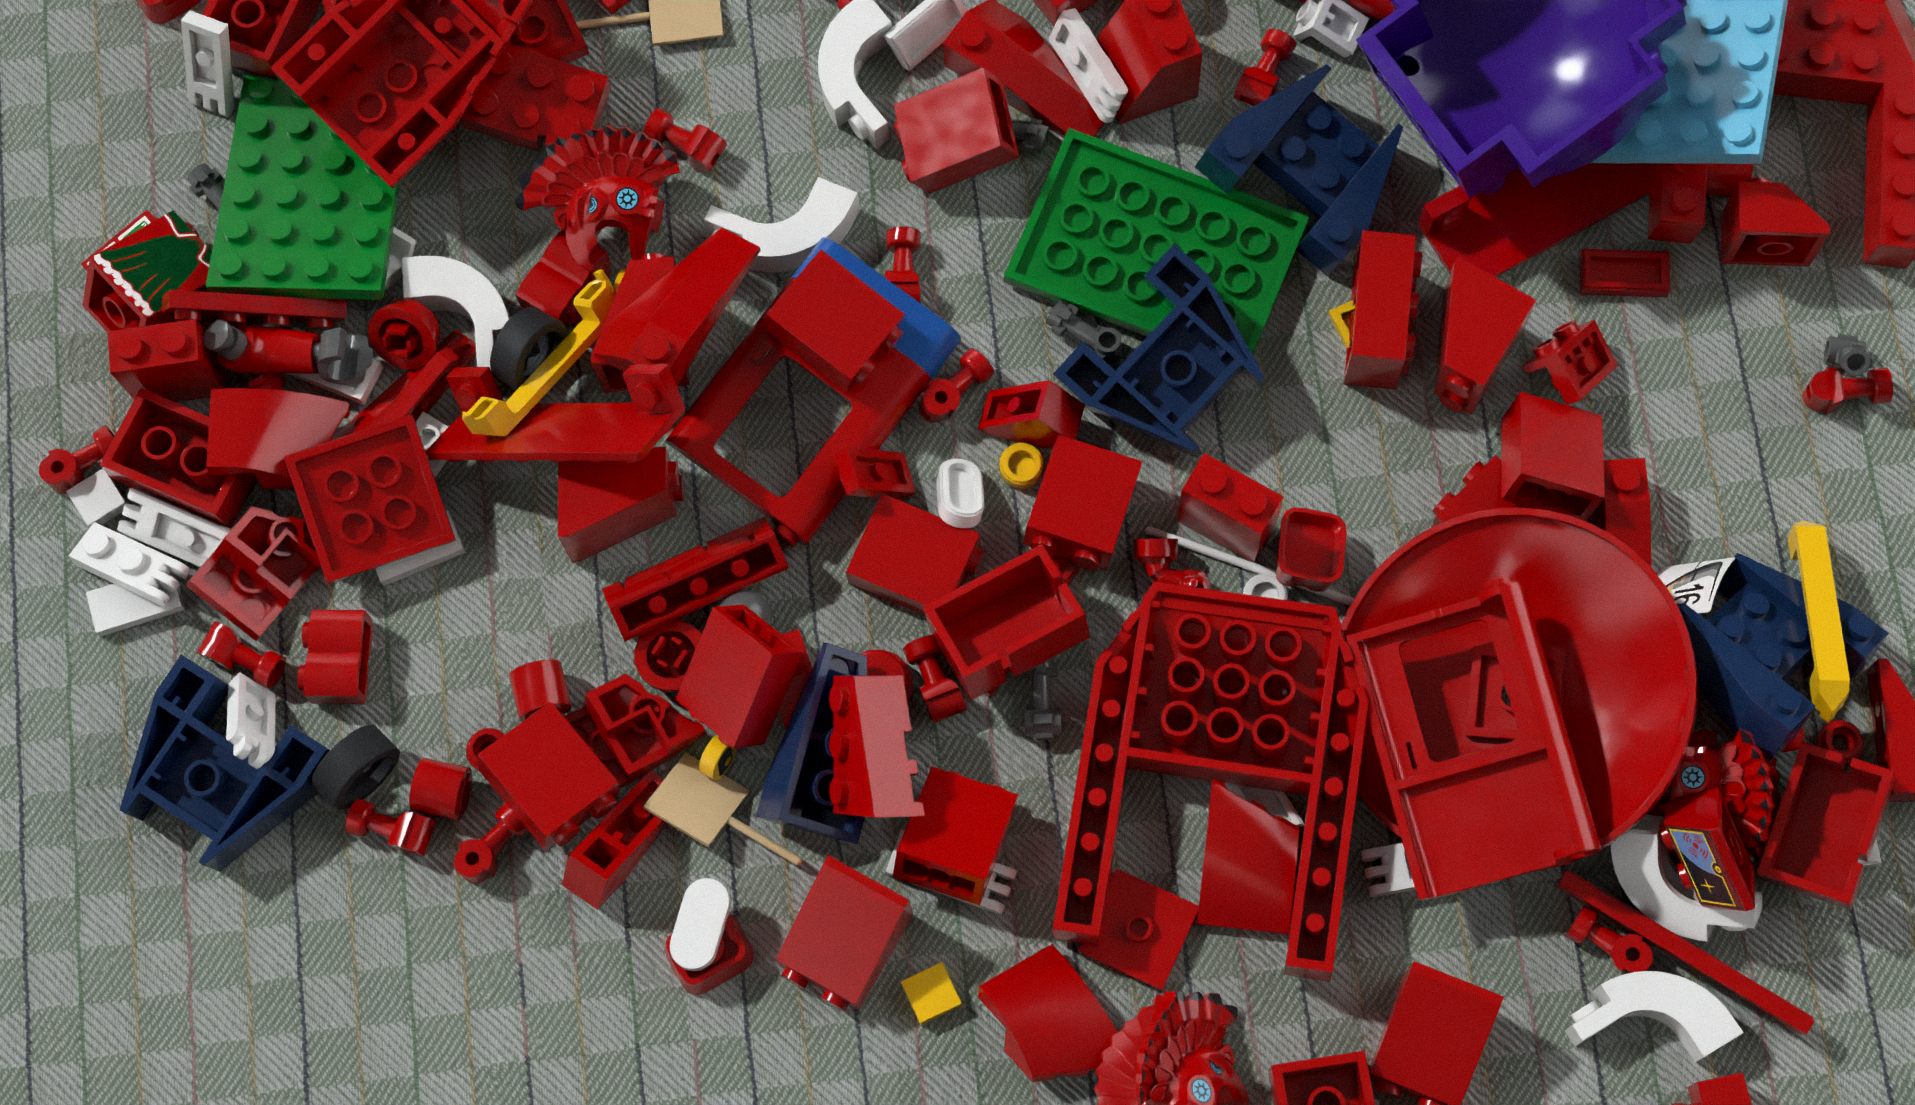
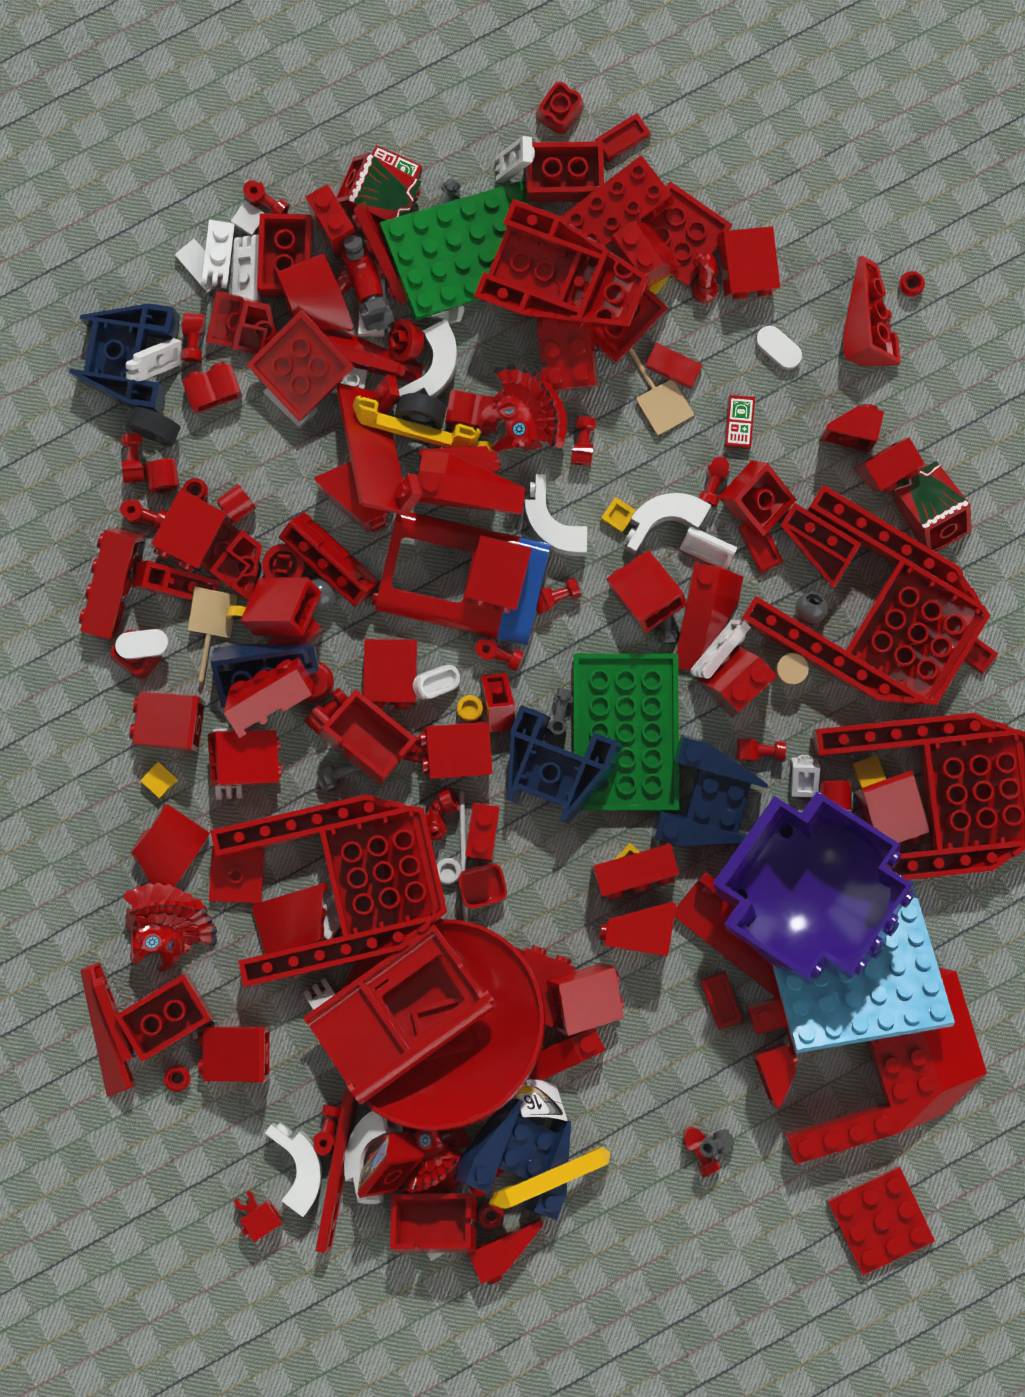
camera: 60 degrees right, 10 degrees up
red plate [835,447,916,500] -> none
red bracket [1522,320,1618,405] -> none
none -> red wedge [79,527,147,639]
none -> yellow tile [601,497,636,534]

